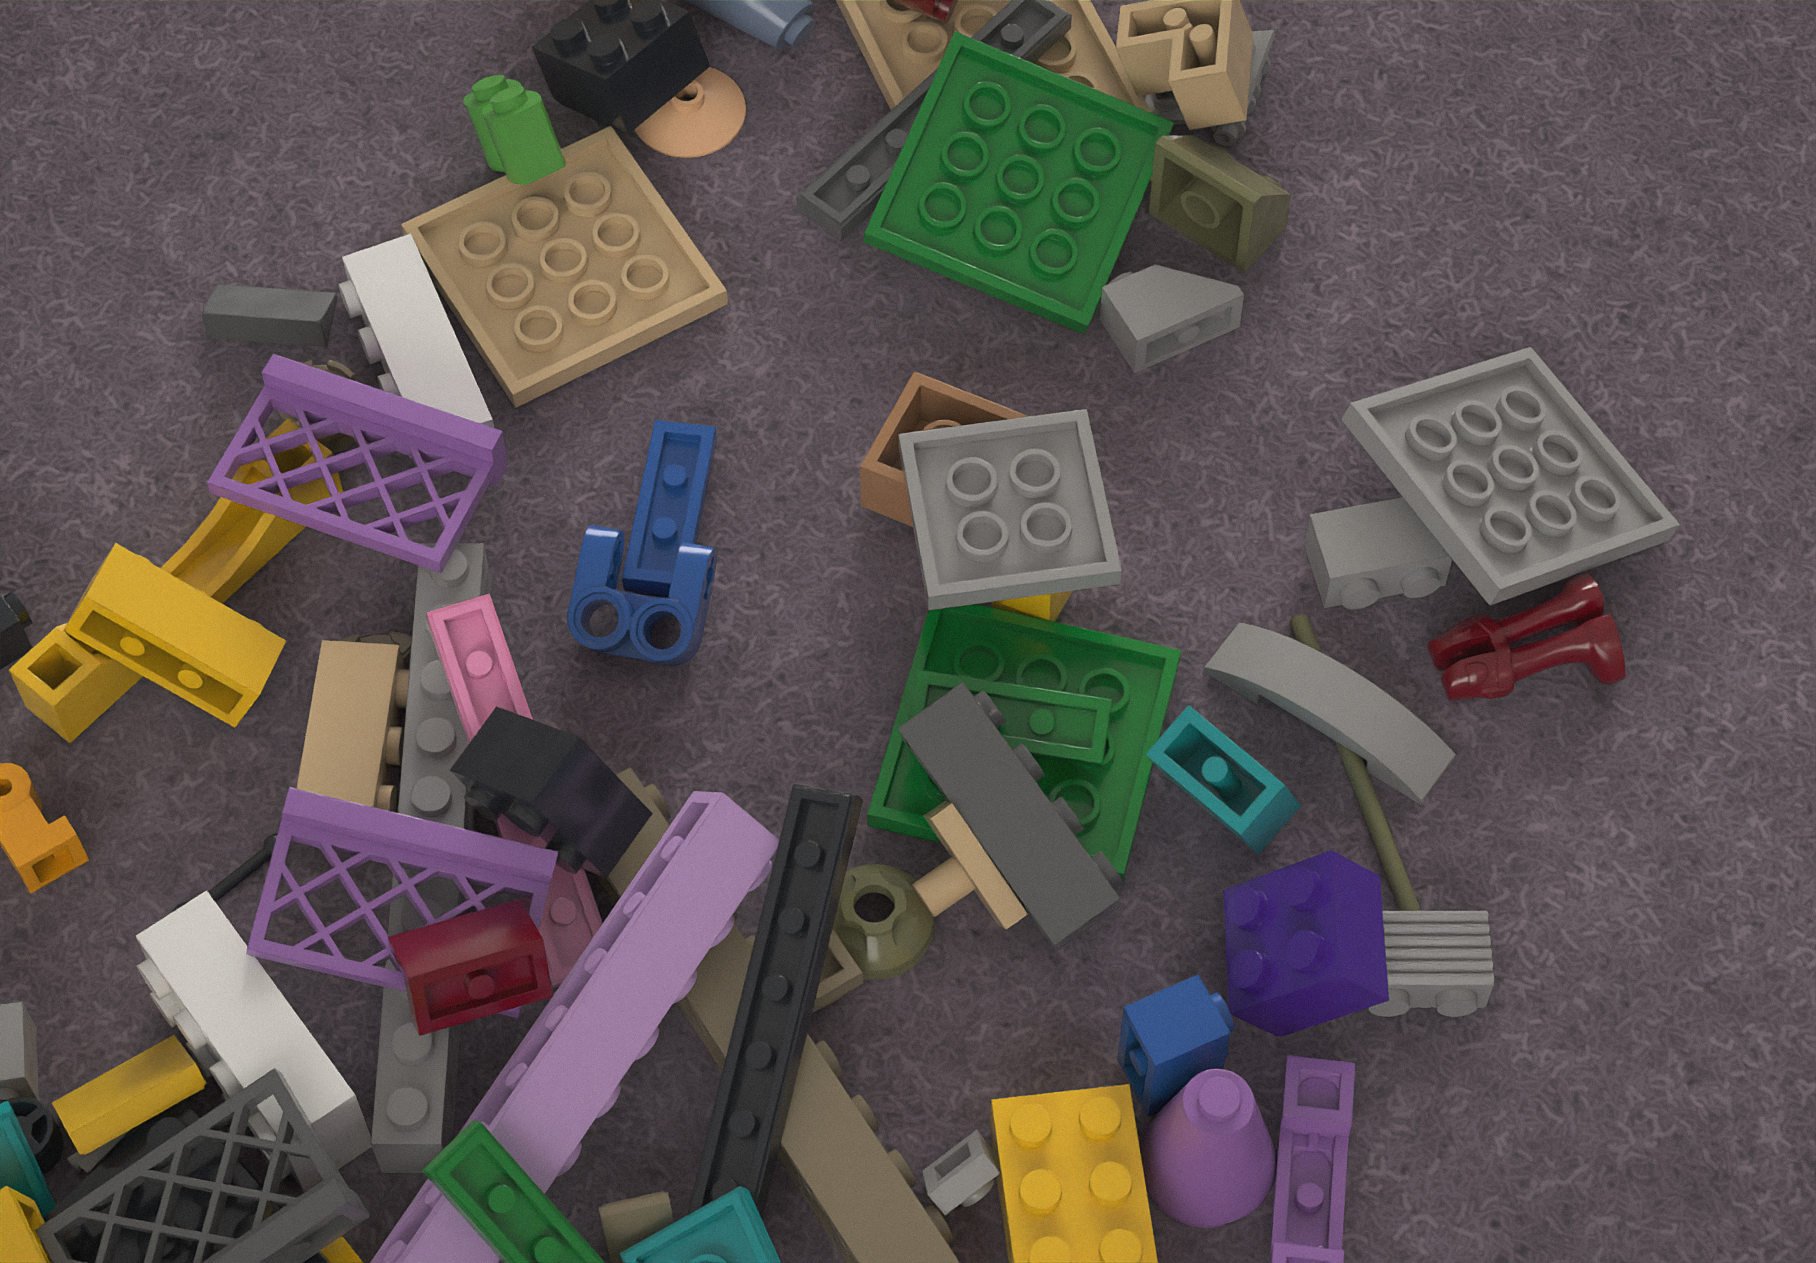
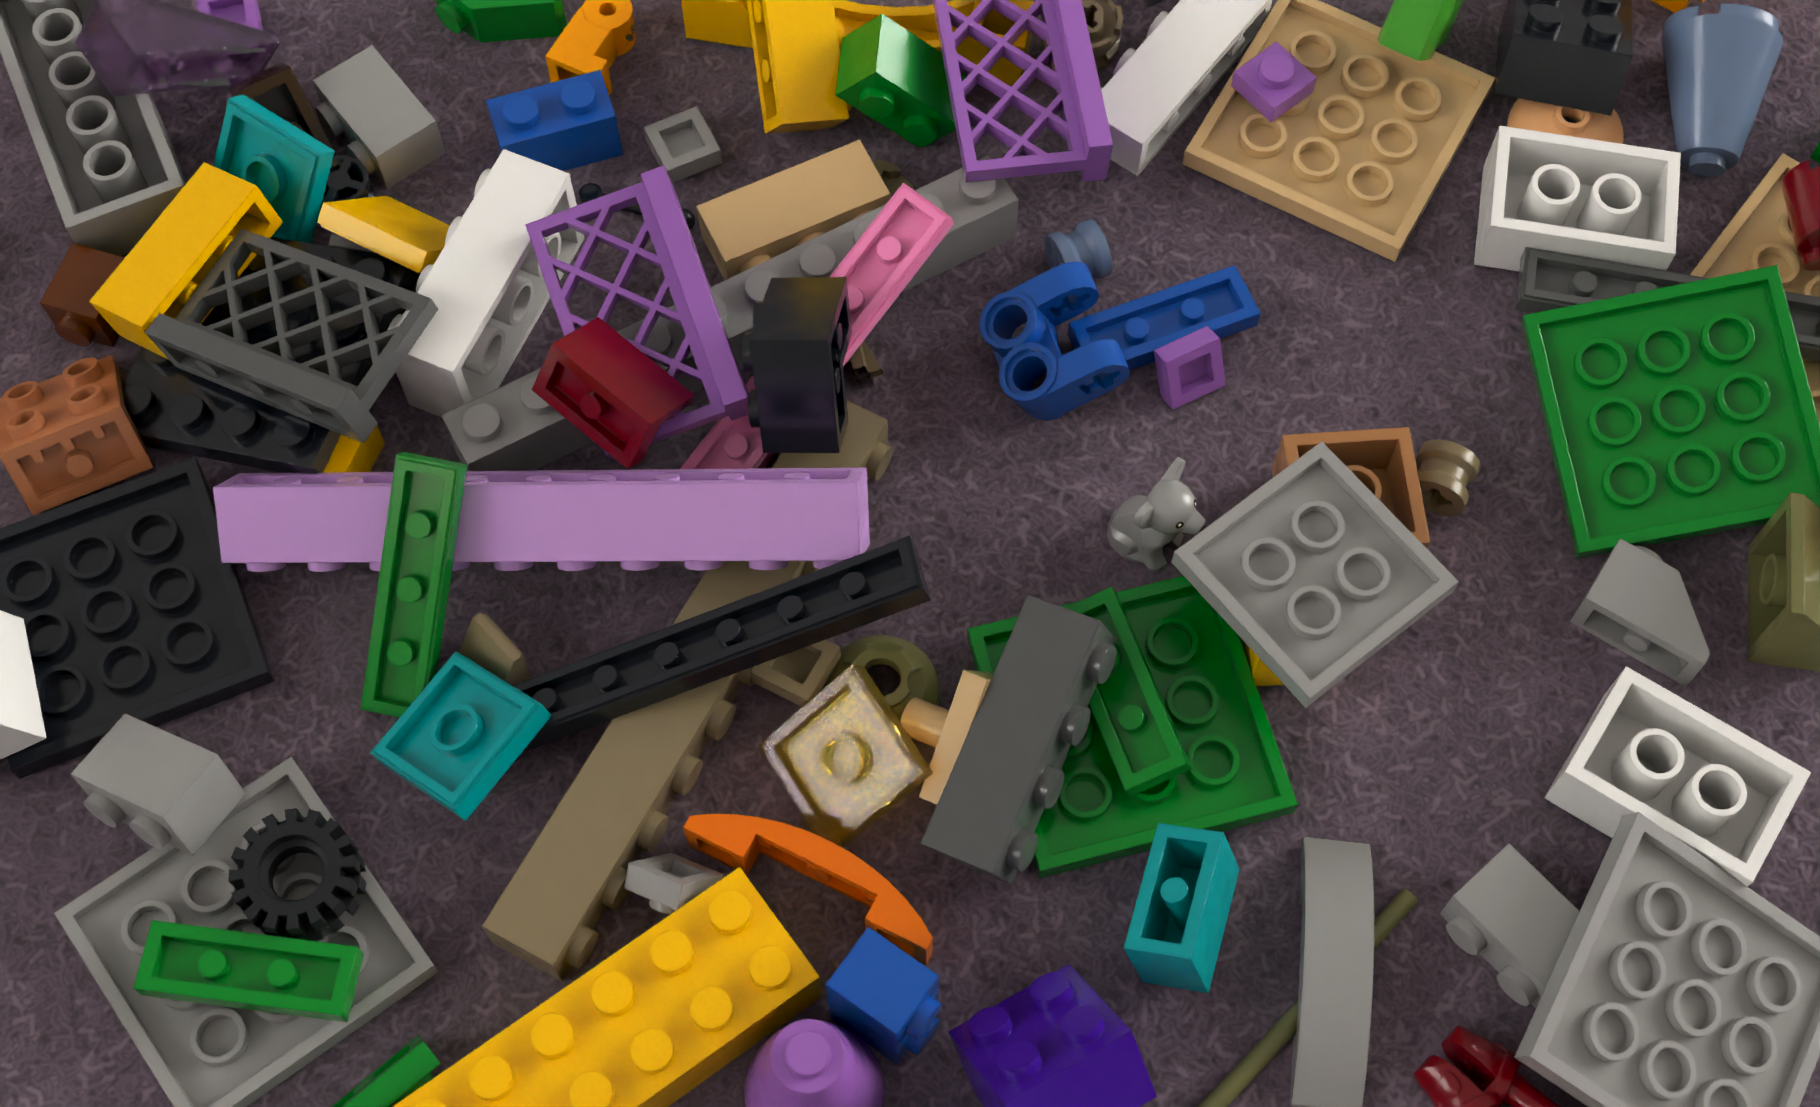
camera: 60 degrees right, 5 degrees up
none -> blue brick [486,70,623,171]
none -> light grey plate [644,106,722,183]
none -> orange slope [683,814,933,966]
none -> clear yellow tile [759,665,933,848]
none -> green brick [835,14,966,147]
none -> sand blue wheel [1043,218,1113,279]
none -> light grey animal [1107,457,1206,571]
none -> medium lavender plate [1154,326,1226,410]
none -> medium lavender plate [1231,41,1317,123]
none -> dark tan wheel [1416,439,1481,516]
none -> white brick [1474,126,1681,271]
none -> white brick [1544,666,1811,887]

